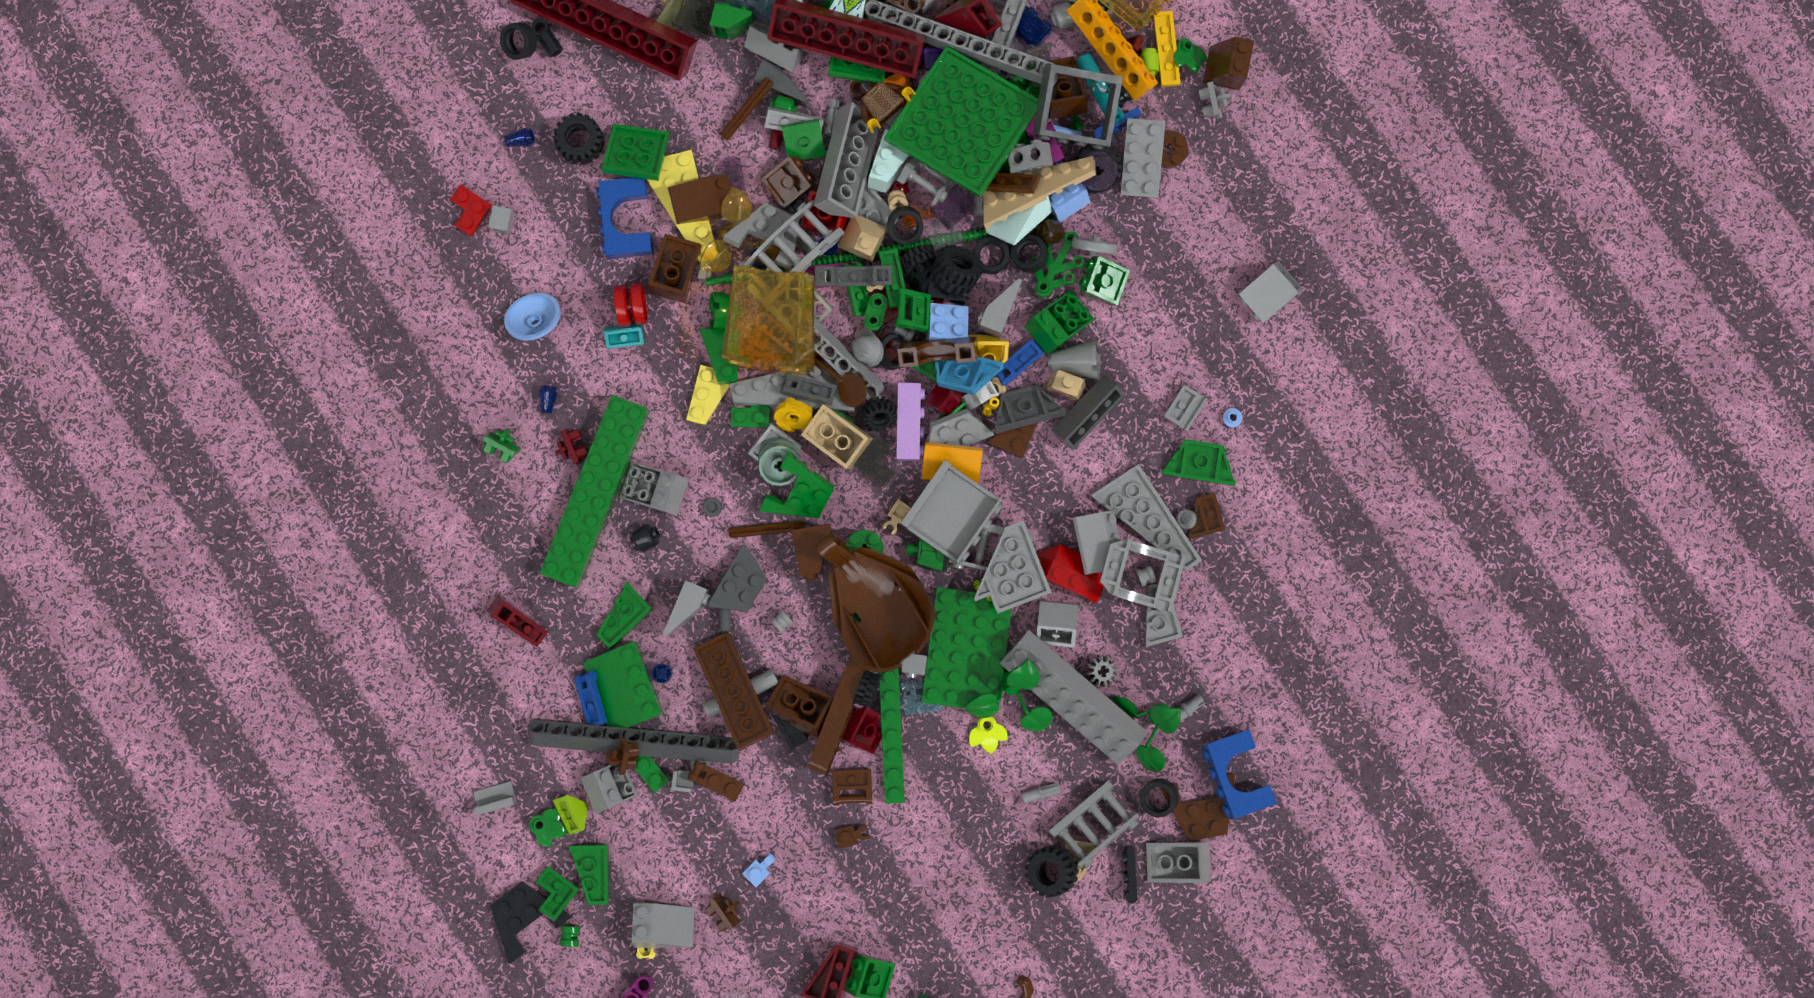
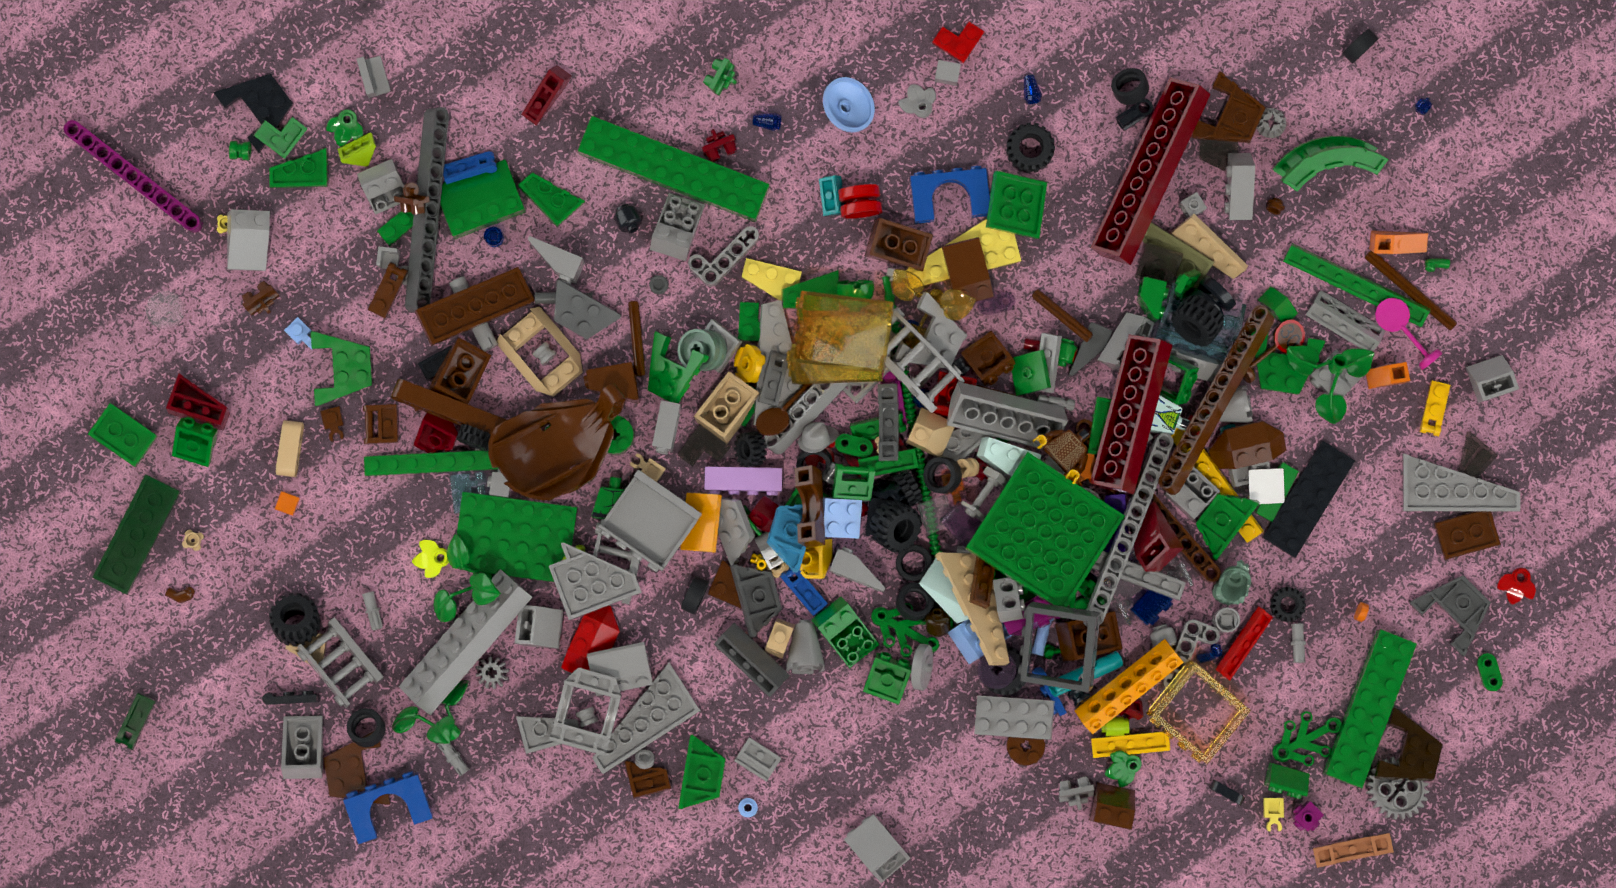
camera: 90 degrees right, 0 degrees up
none -> tan plate [182,530,204,551]
none -> orange tile [275,491,300,516]
none -> tan beam [276,420,304,477]
none -> green wing [311,331,372,406]
none -> tan wedge [497,307,583,397]
none -> light grey window [652,400,682,455]
none -> black tyre [681,576,709,614]
none -> light grey beam [688,226,759,287]
none -> light grey plate [898,84,936,118]

